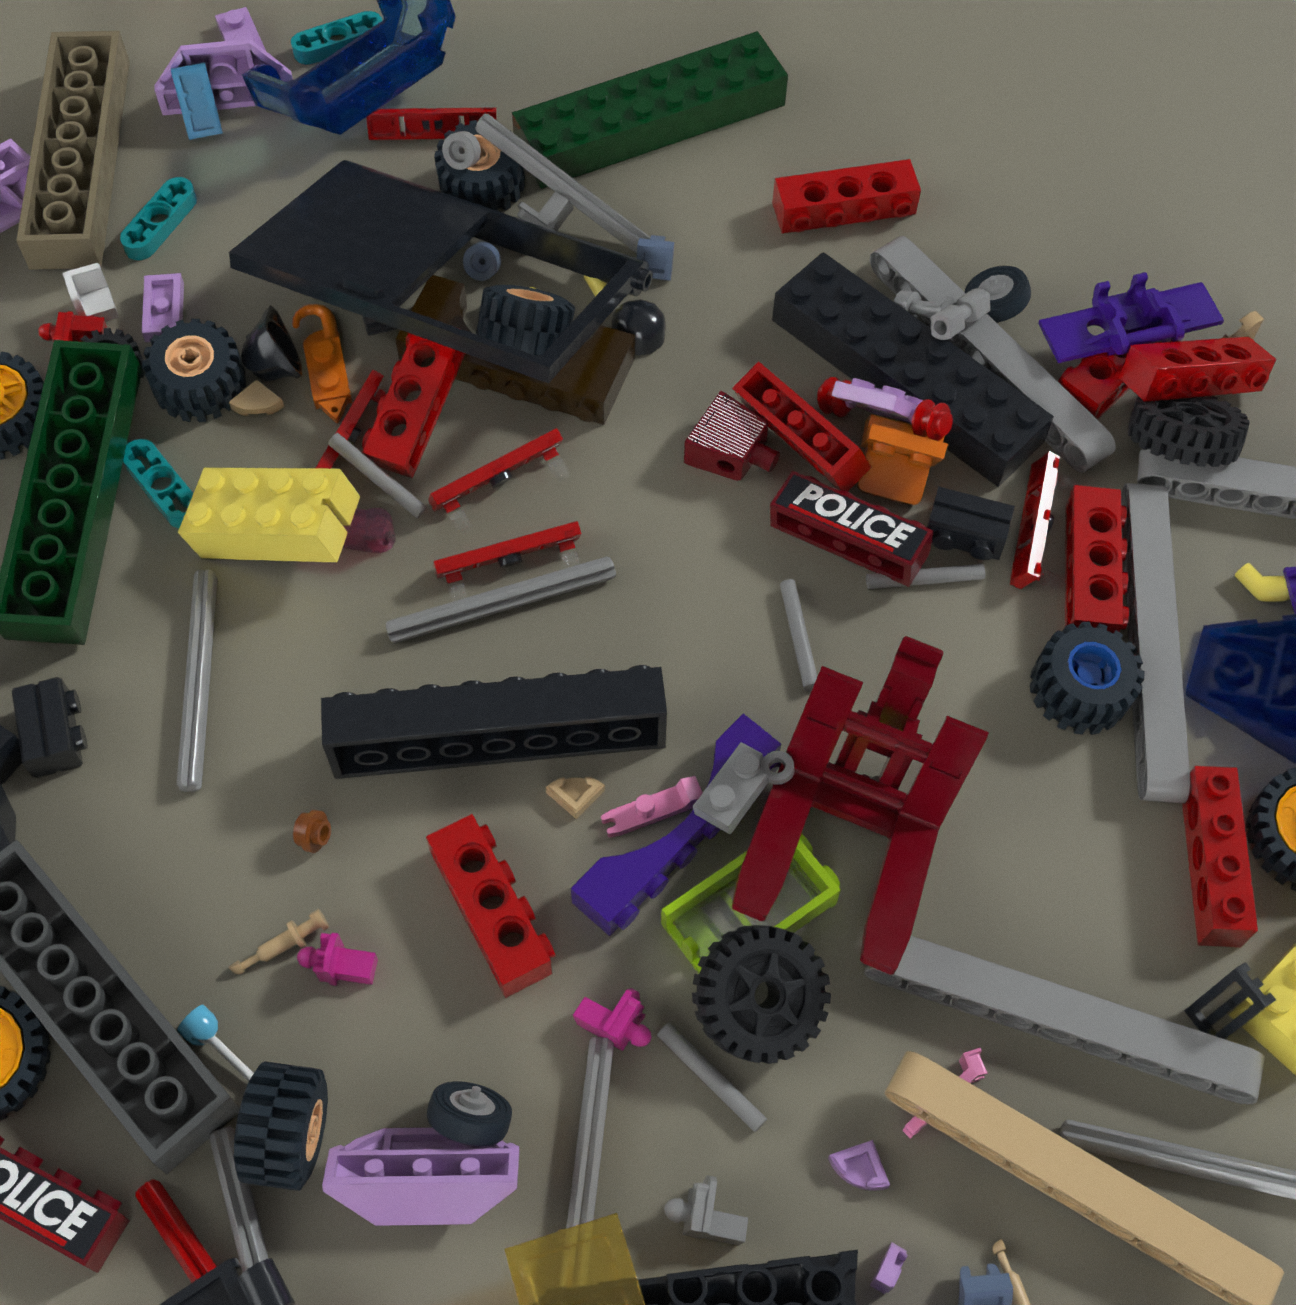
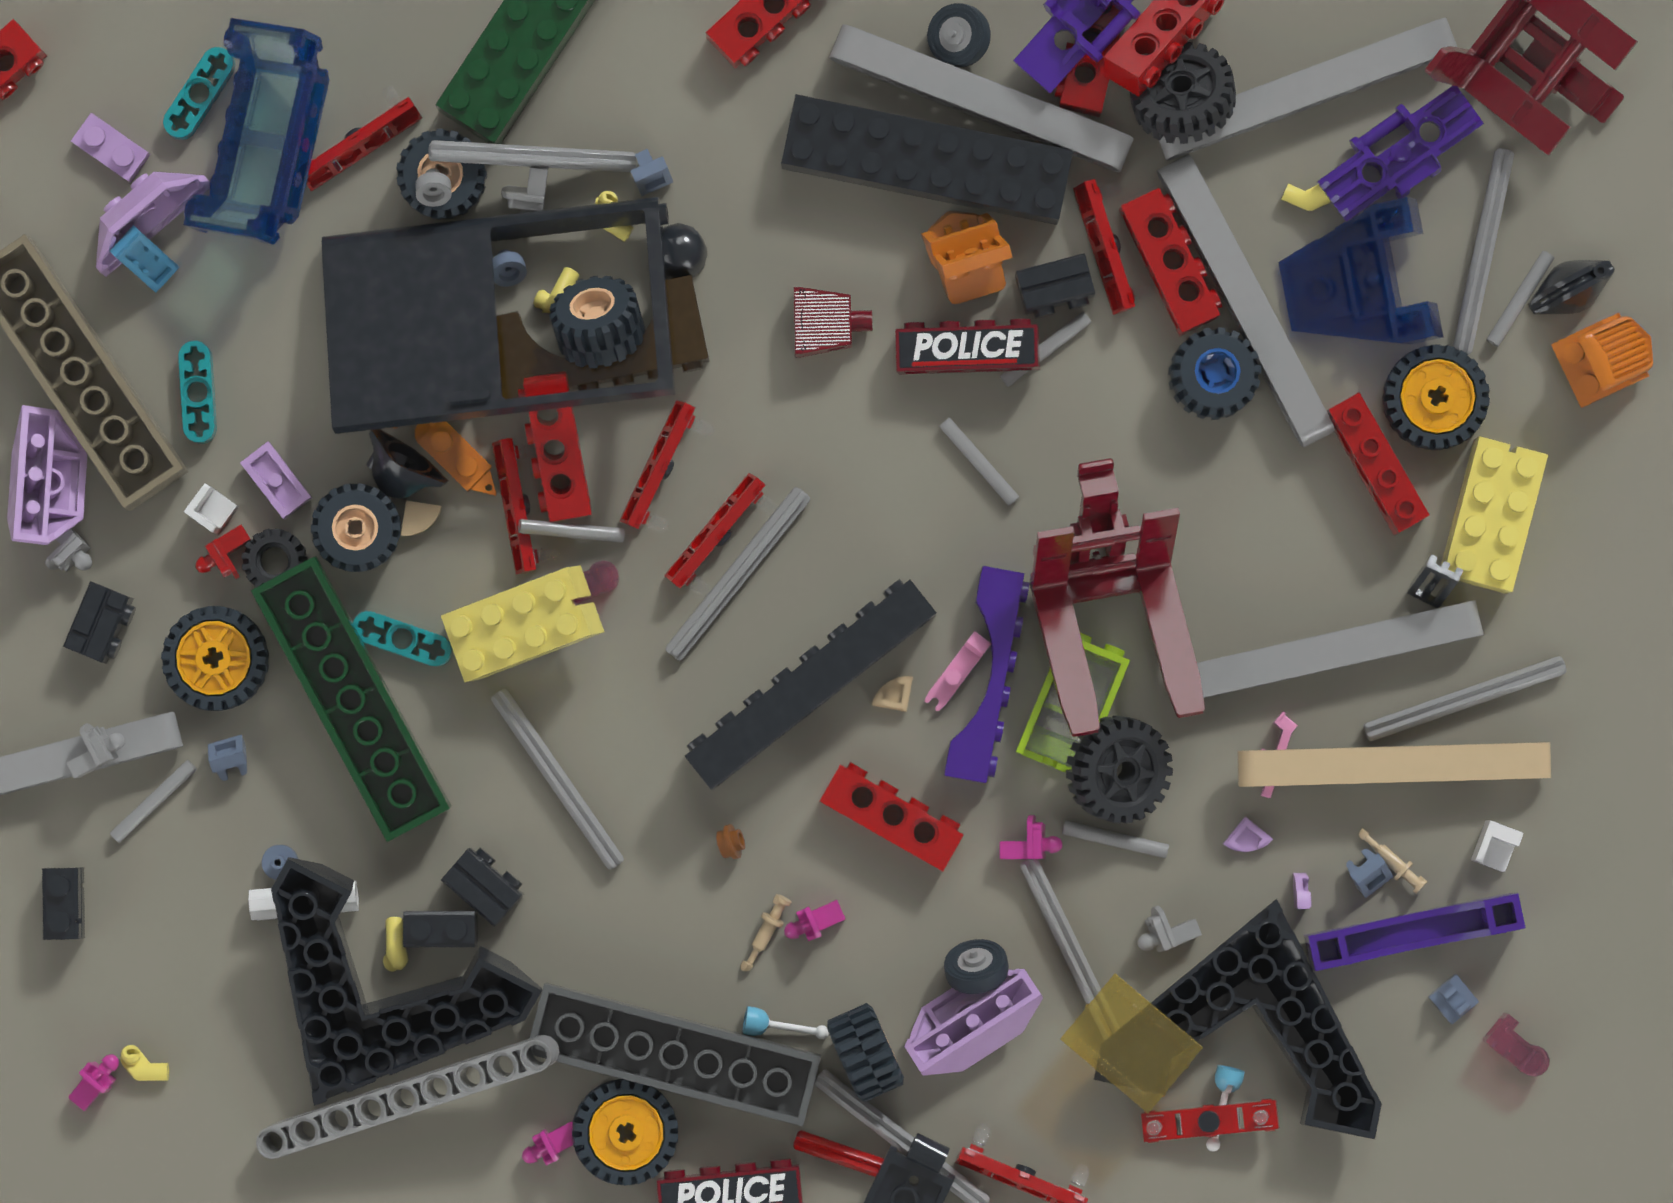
camera: 30 degrees left, 25 degrees up
light grey hinge [693,742,795,834] -> none
red brick [732,361,872,491] -> none
plate [817,377,953,441] -> none
light grey bar [894,288,990,340] -> none

